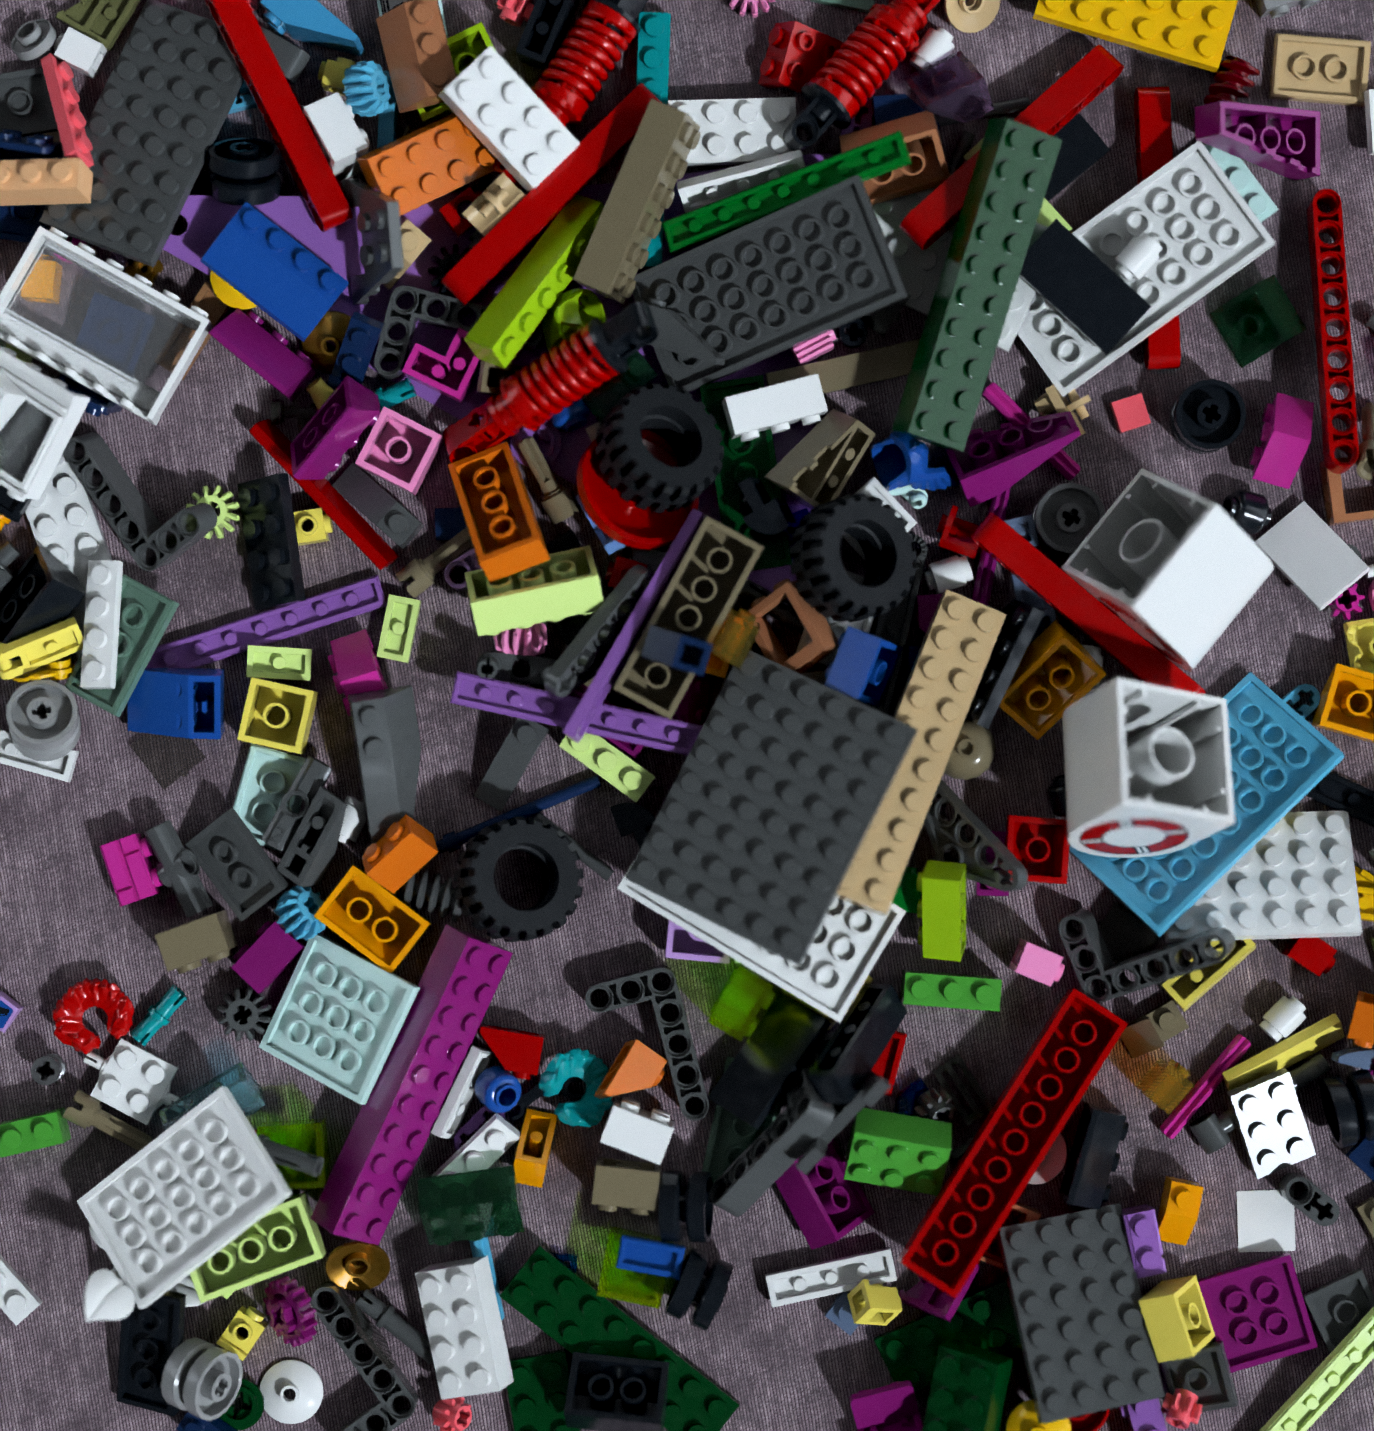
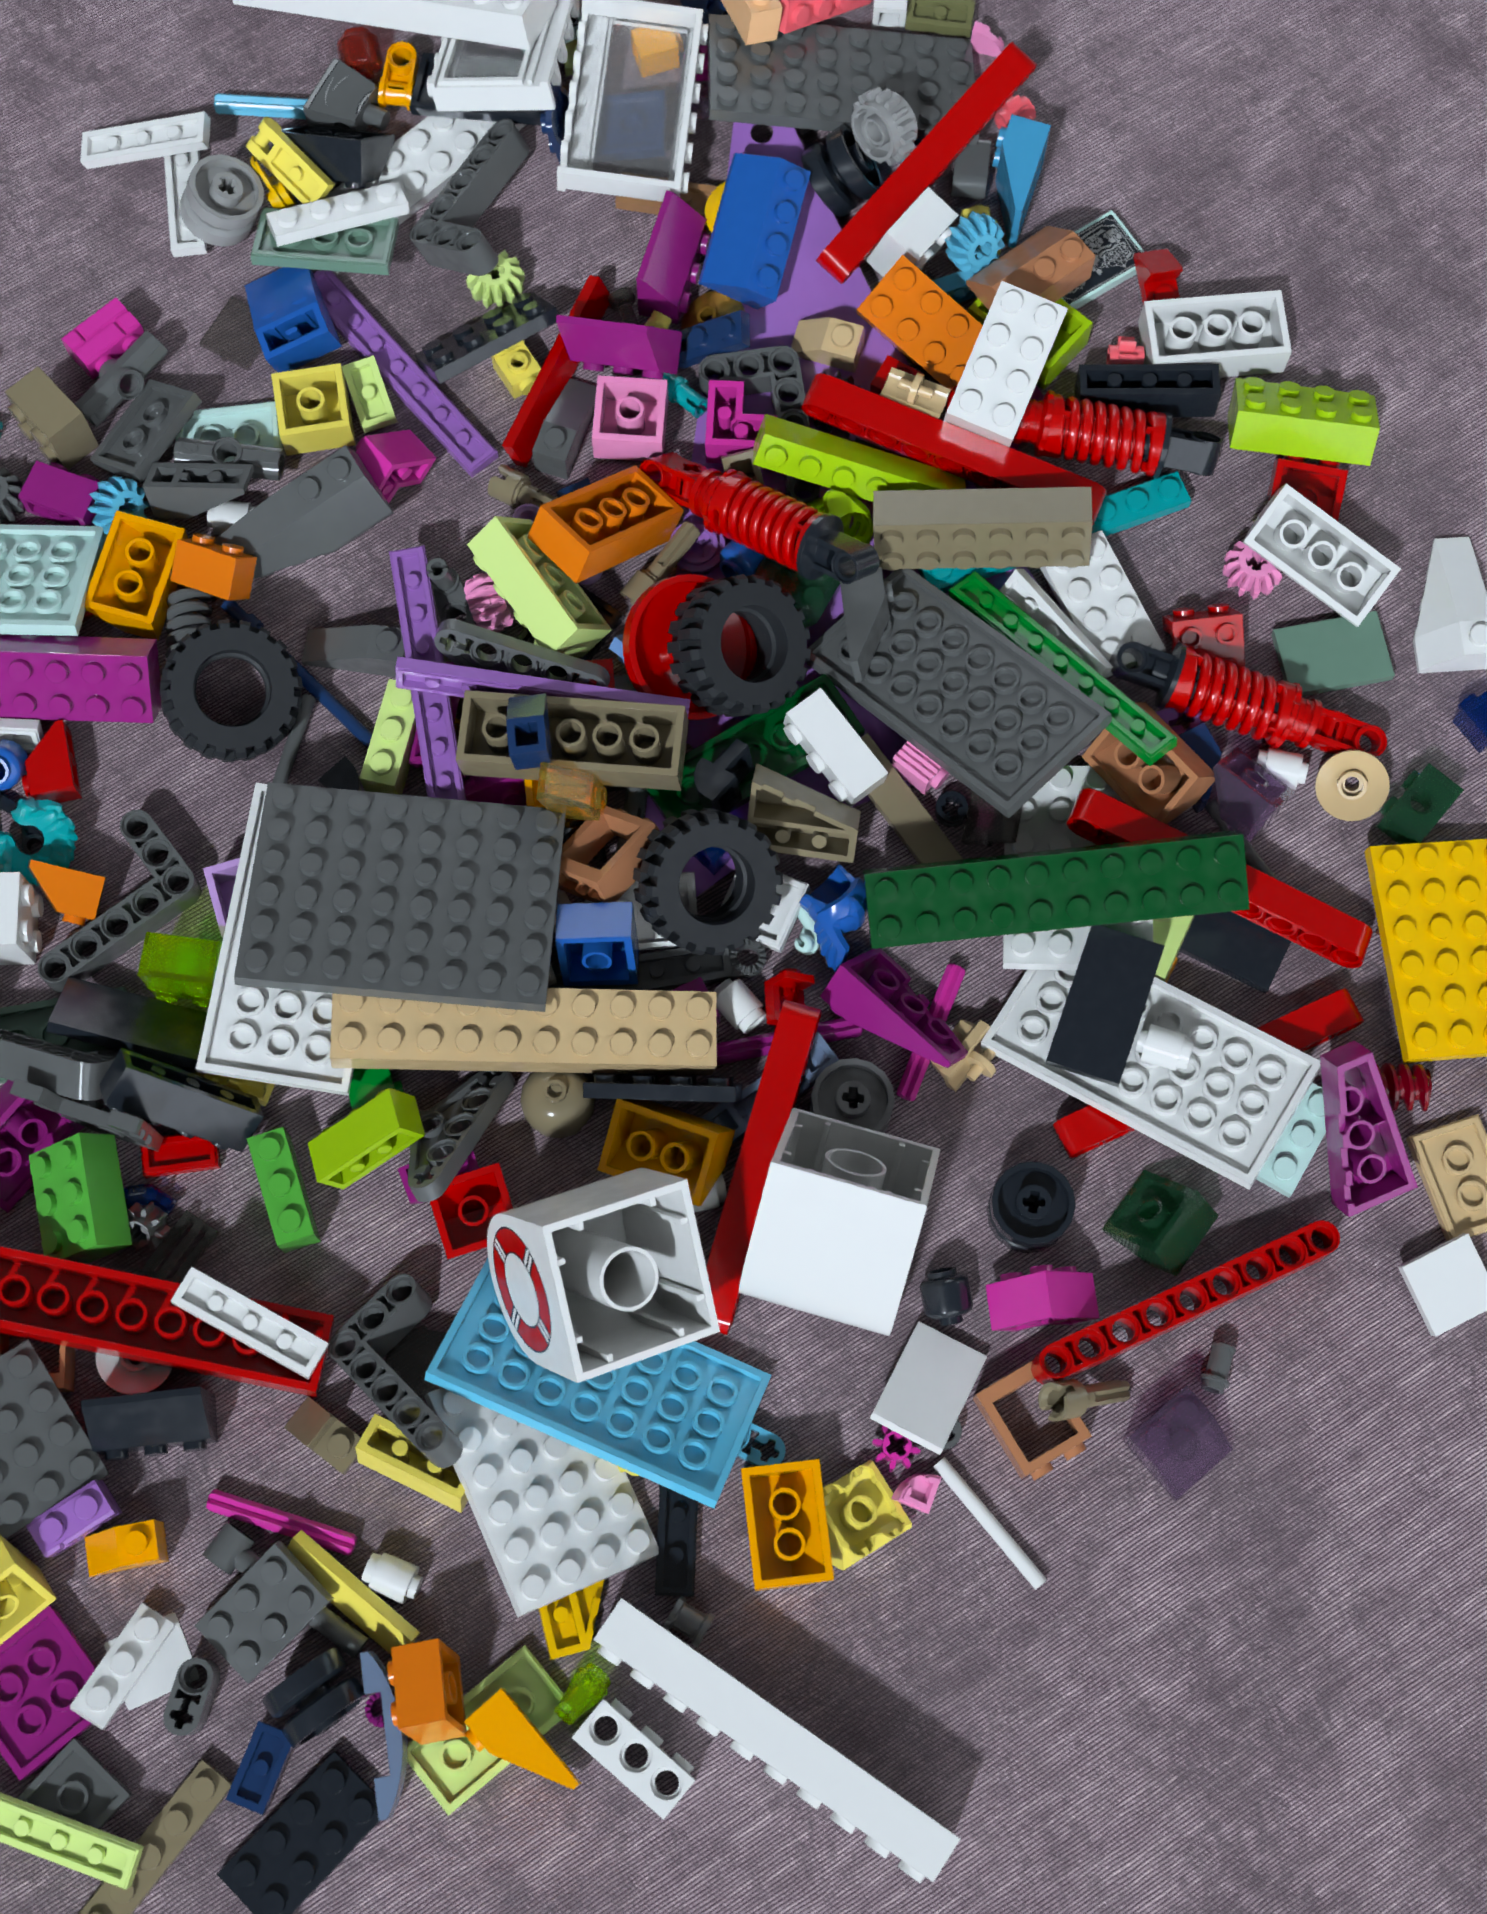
camera: 65 degrees right, 15 degrees down
pearl gold plate [125,260,163,287] -> none
dark grey wing [342,178,404,305] -> none
yellowish green plate [376,594,421,663] -> none
bright pink brick [1008,938,1065,987] -> none
coral tile [1110,393,1151,434] -> none
clear yellow brick [1135,1058,1194,1114] -> none
red brick [1282,937,1338,977] -> none
none -> white plate [69,1603,175,1731]
none -> white plate [171,1267,329,1380]
none -> light grey gear [851,86,918,166]

